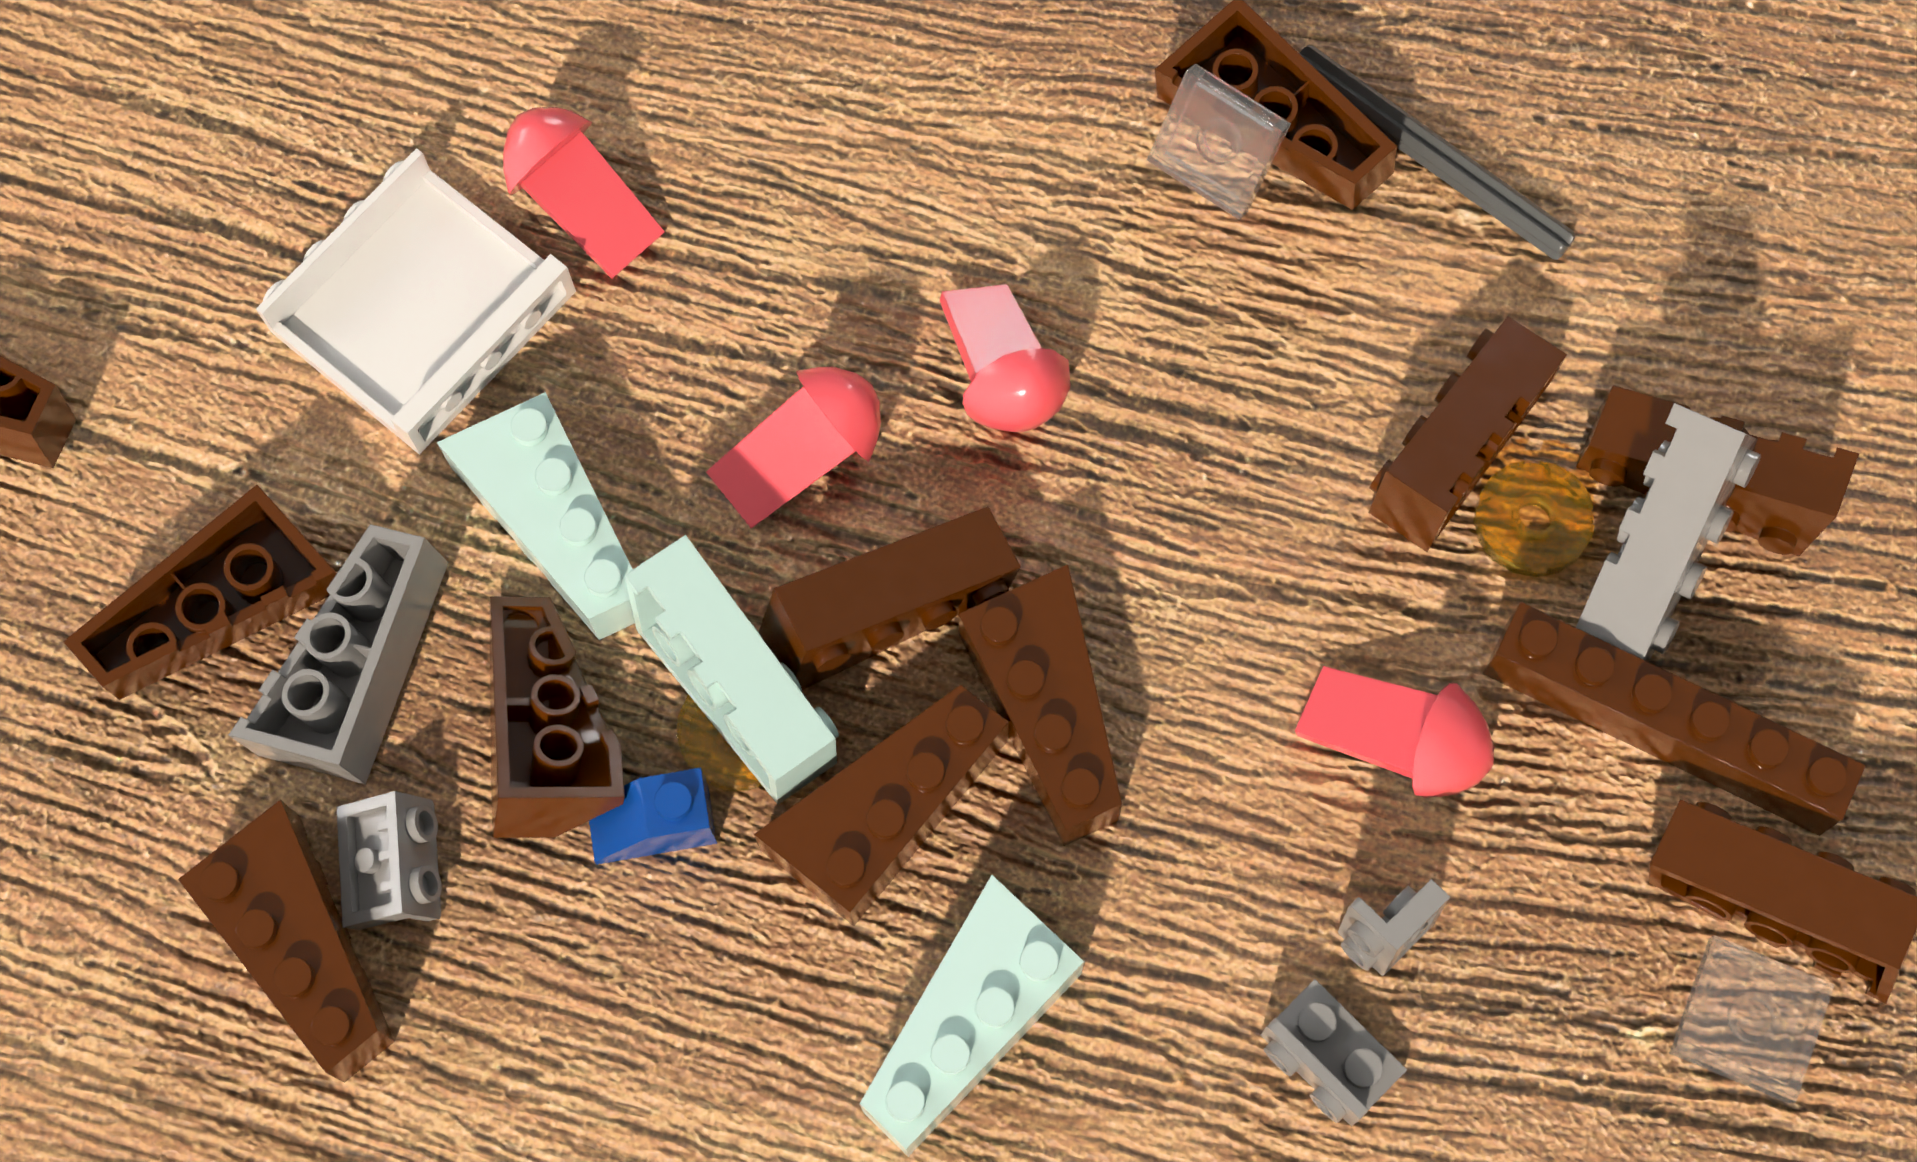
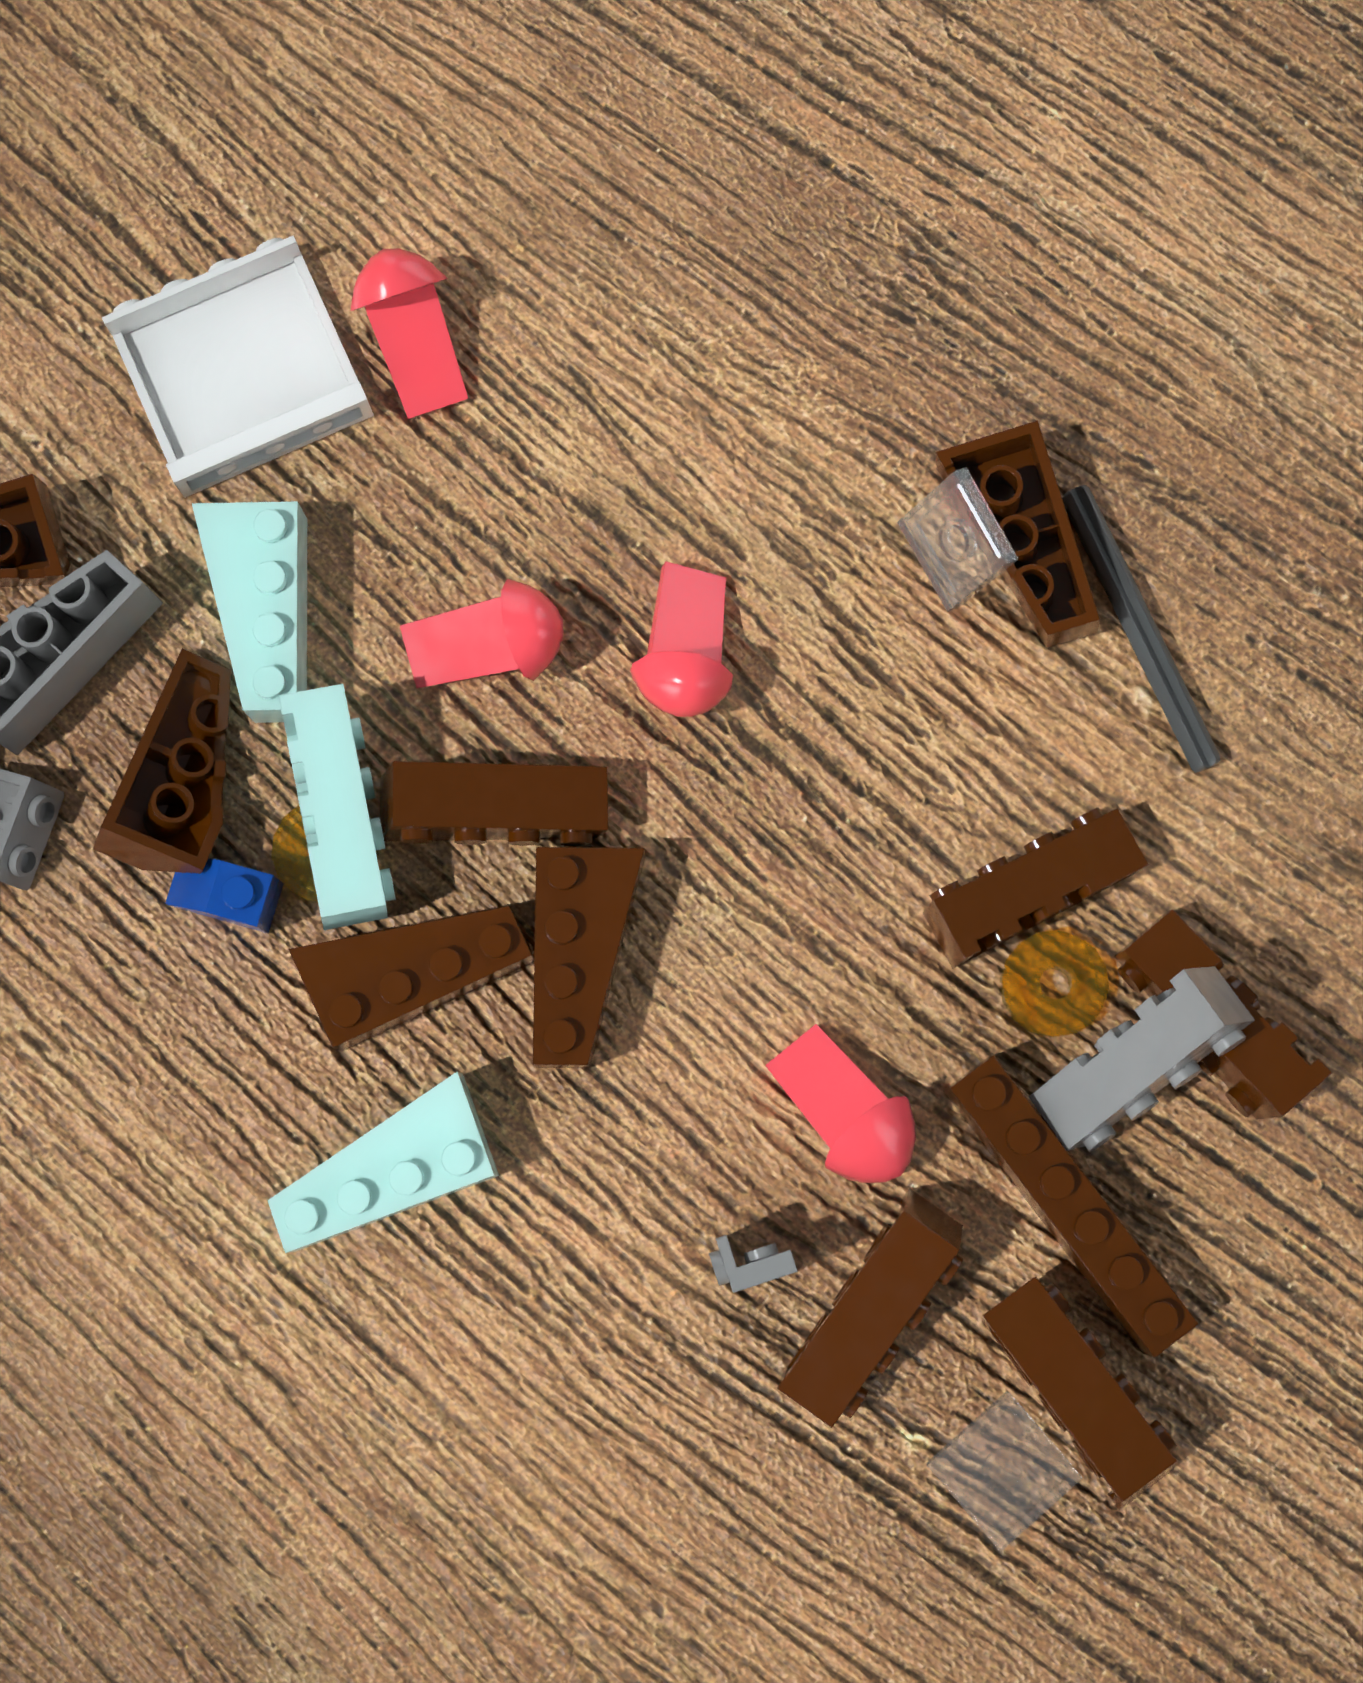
camera: 25 degrees right, 10 degrees up
light grey bracket [1260,979,1407,1127] -> none
none -> reddish brown wedge [777,1188,963,1428]

